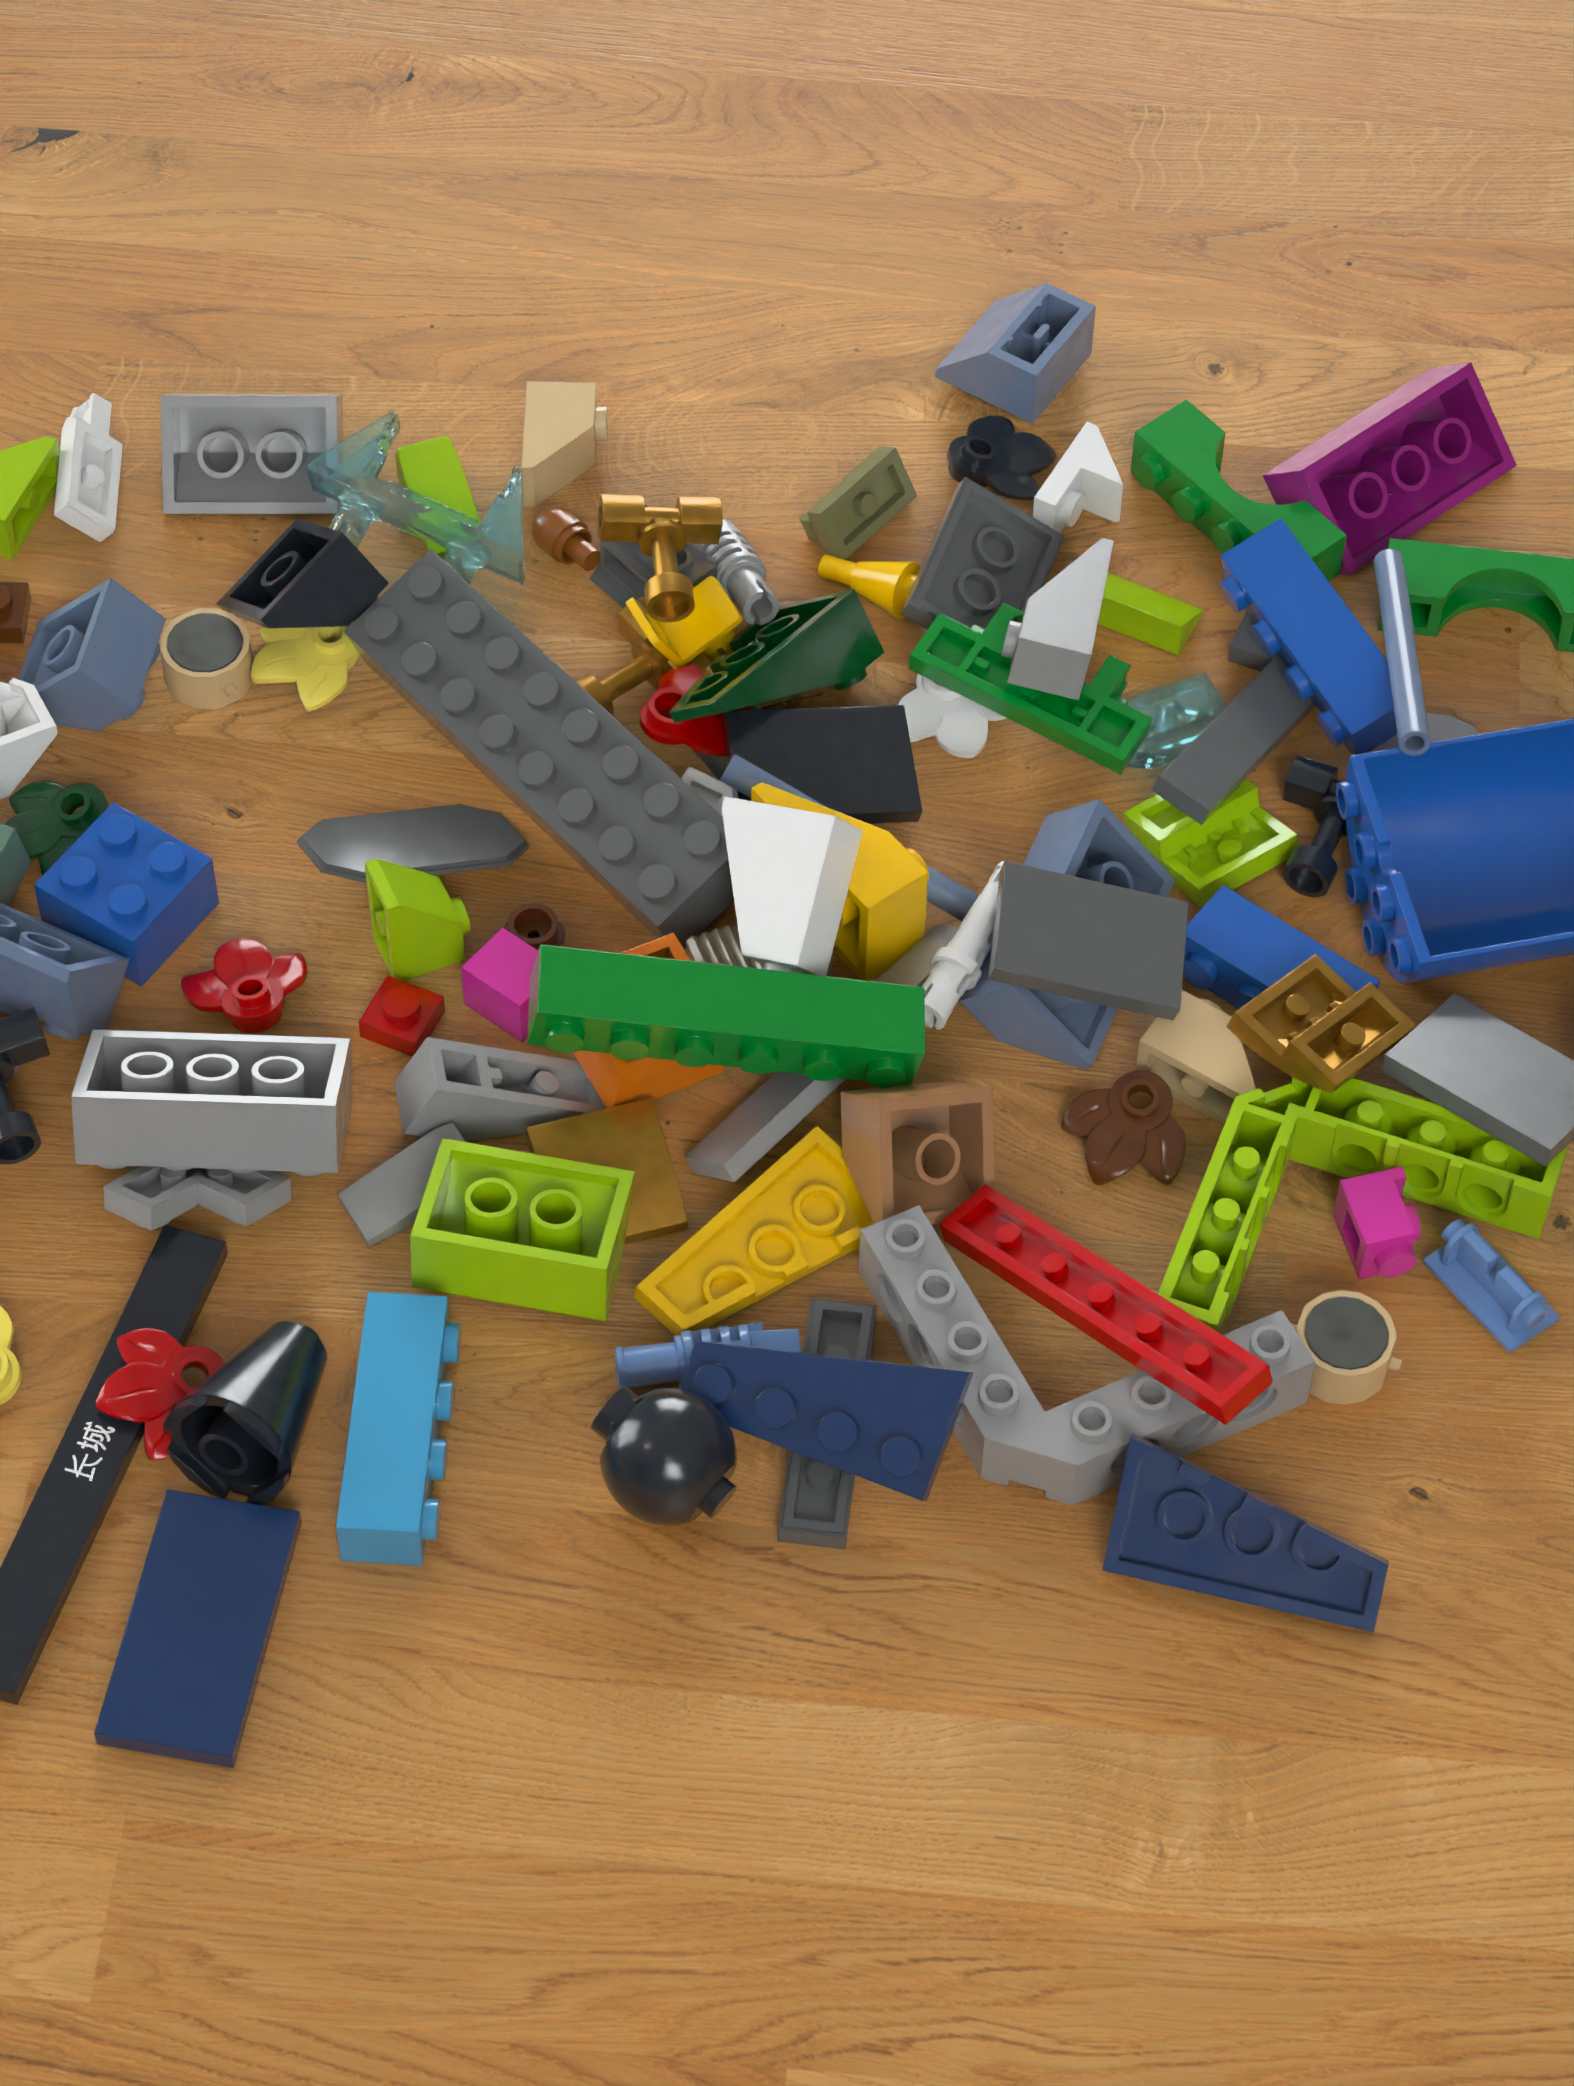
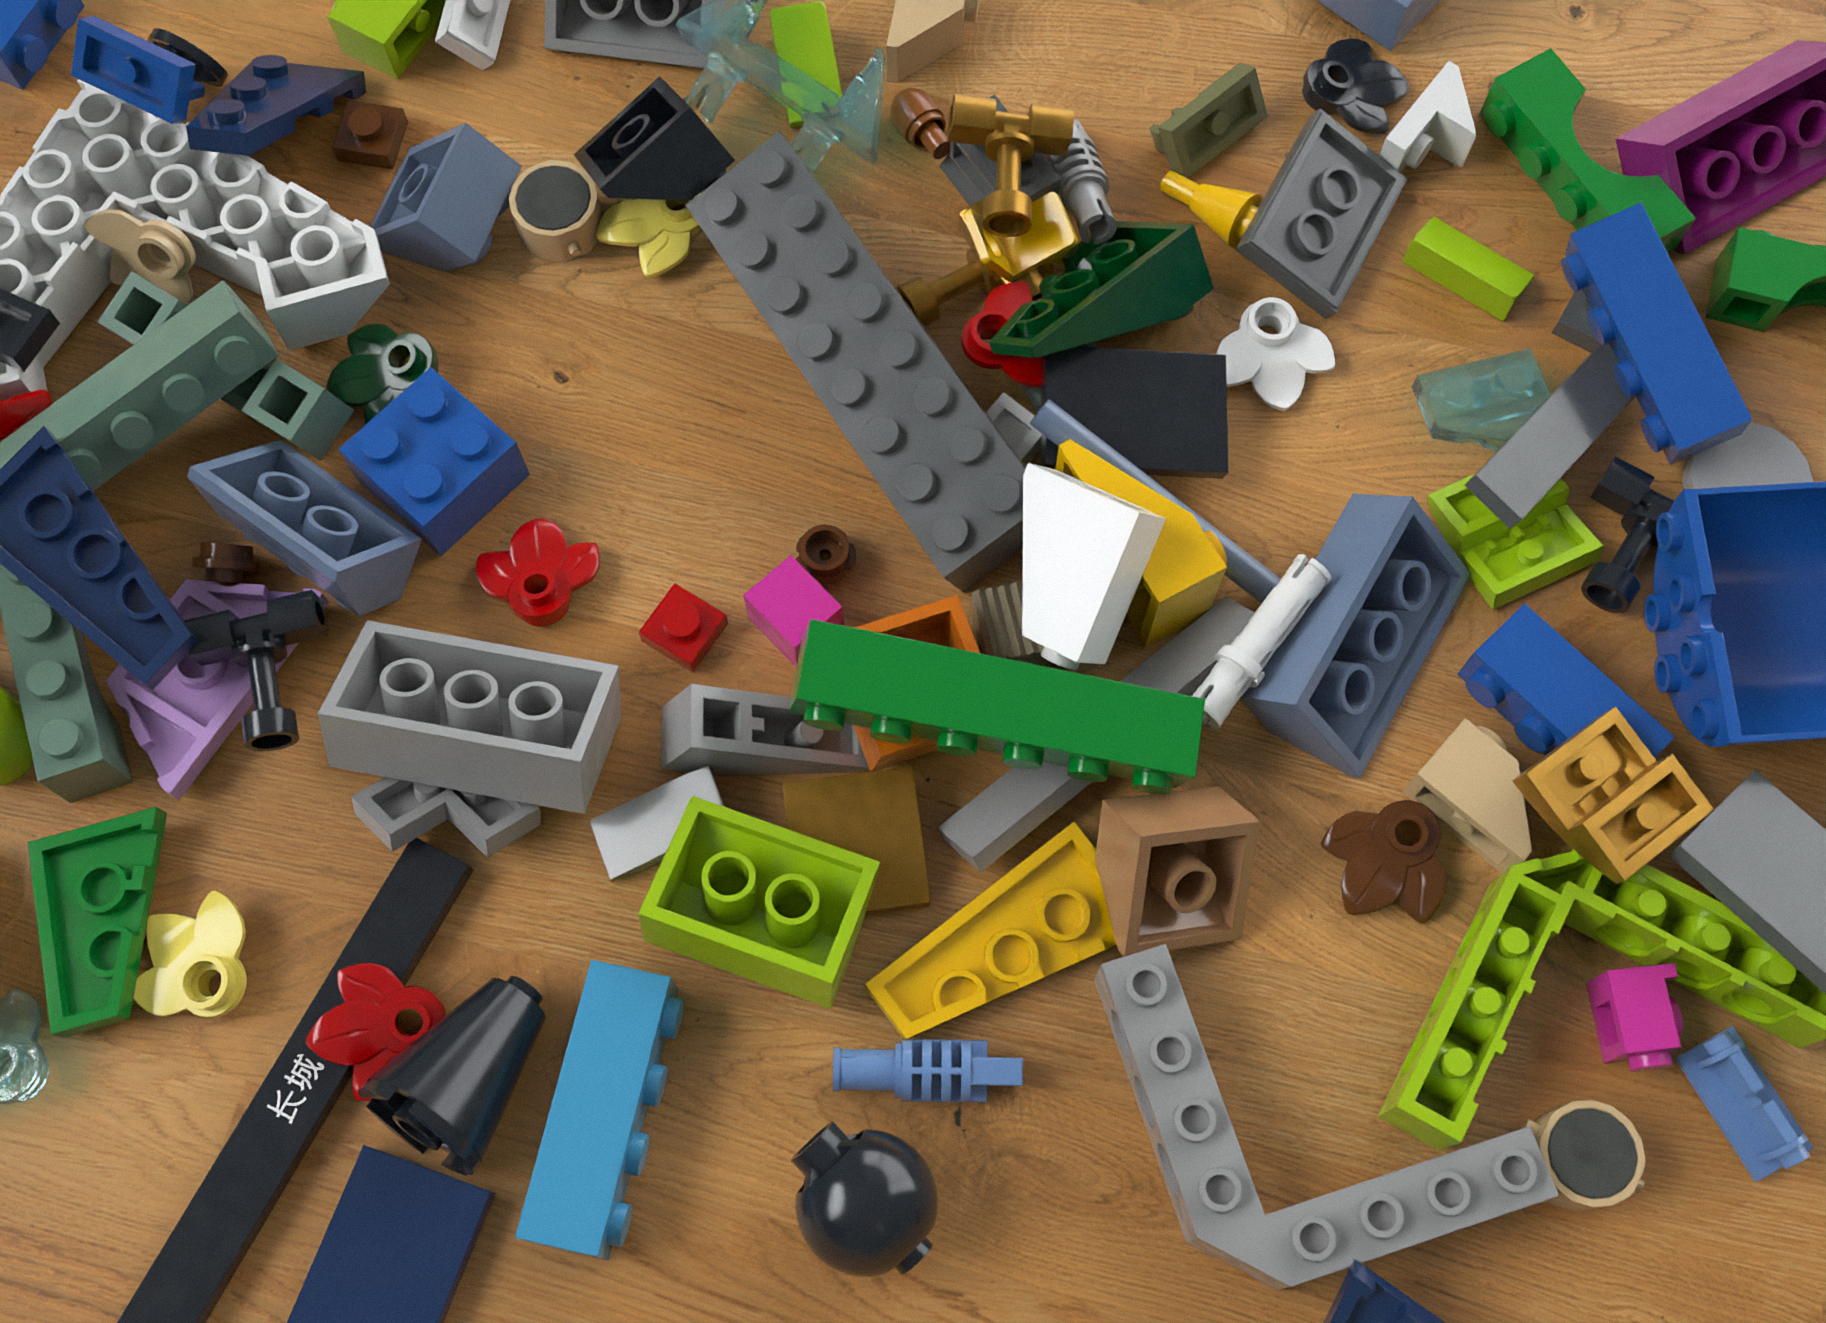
camera: 10 degrees right, 15 degrees up
dark grey shield [297,804,529,883] -> none
lime slope [364,858,471,981] -> none
dark blue wing [678,1341,974,1501] -> none
dark grey tile [778,1298,877,1549] -> none
green hinge [908,602,1152,775] -> none
red plate [939,1184,1273,1425] -> none
dark grey tile [988,861,1189,1020] -> none
slope [1001,538,1114,700] -> none
sand blue piece [1374,549,1431,756] -> none

